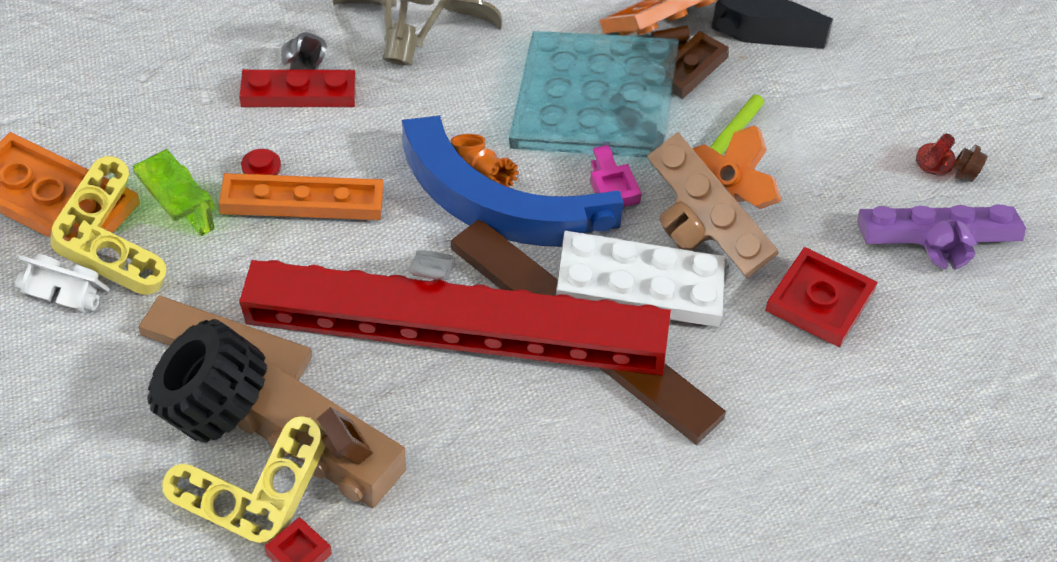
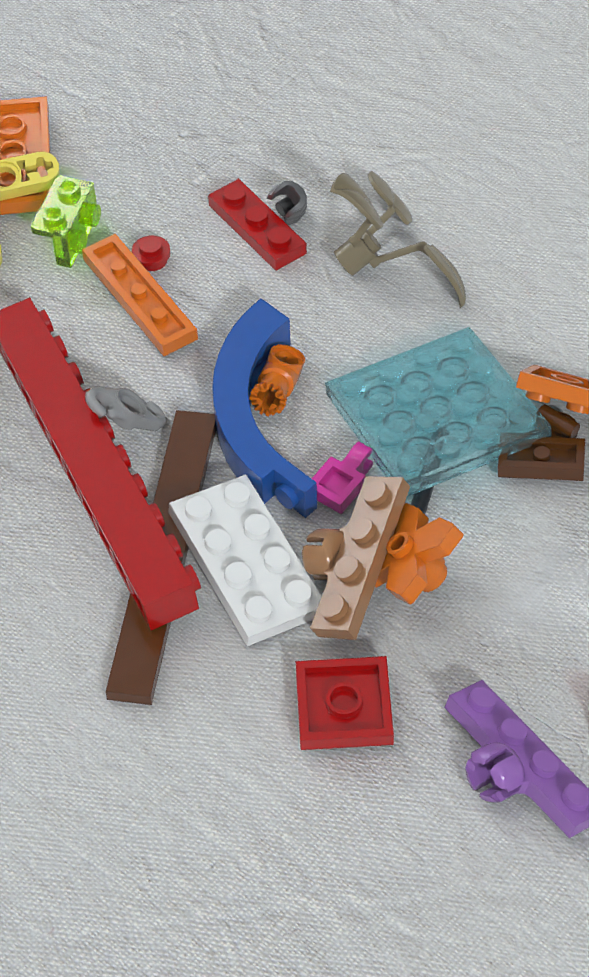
camera: 60 degrees right, 0 degrees up
lime bar [710,94,765,155] -> none

